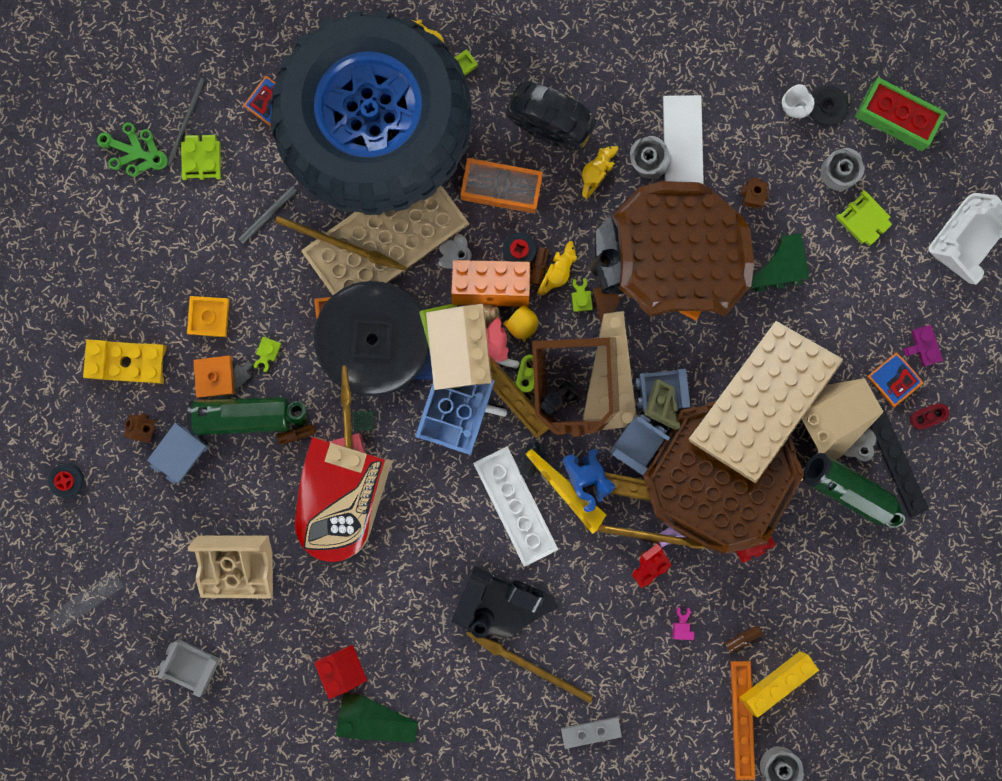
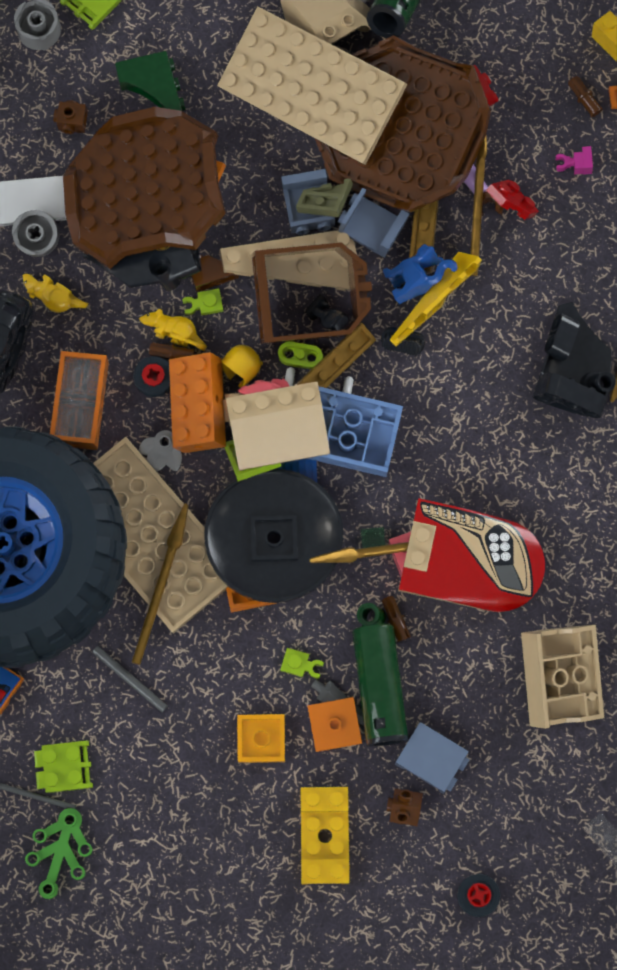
camera: 90 degrees left, 10 degrees down
white tile [473,446,558,567] -> none

